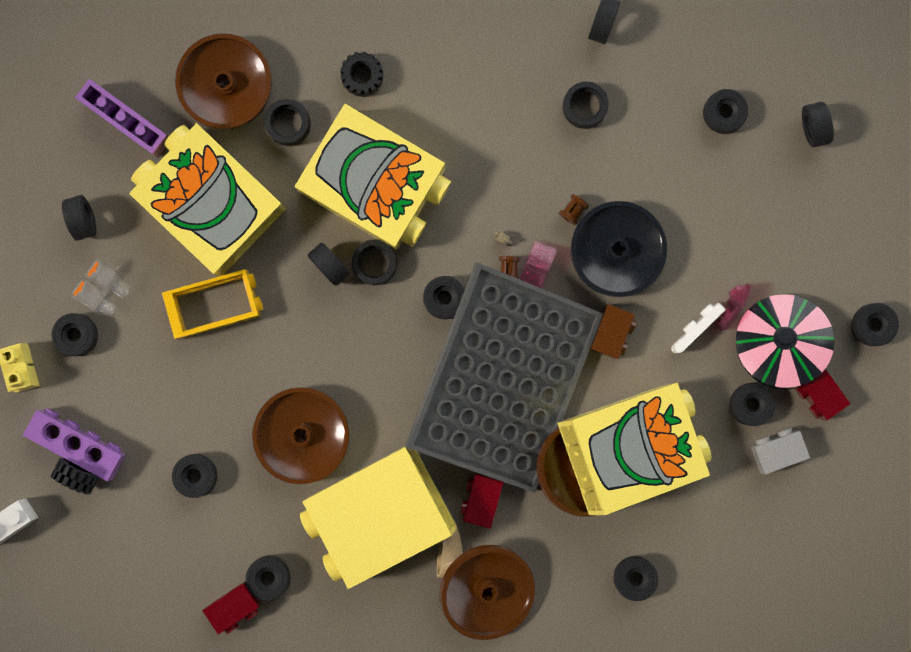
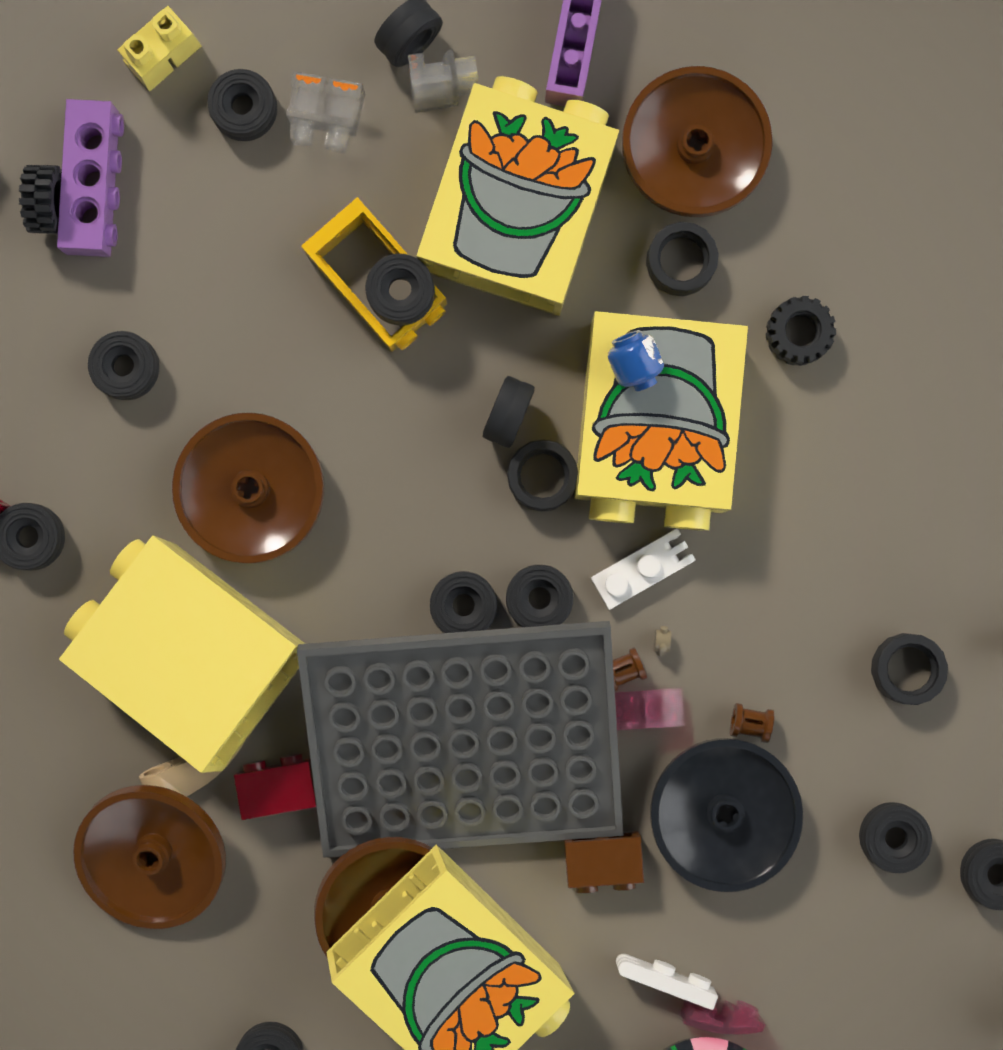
camera: 65 degrees right, 0 degrees up
none -> black tyre [365,254,435,326]
none -> clear hips [408,49,478,113]
none -> black tyre [430,571,497,633]
none -> white hinge [590,528,696,610]
none -> blue head [608,330,664,391]
none -> black tyre [859,802,932,873]

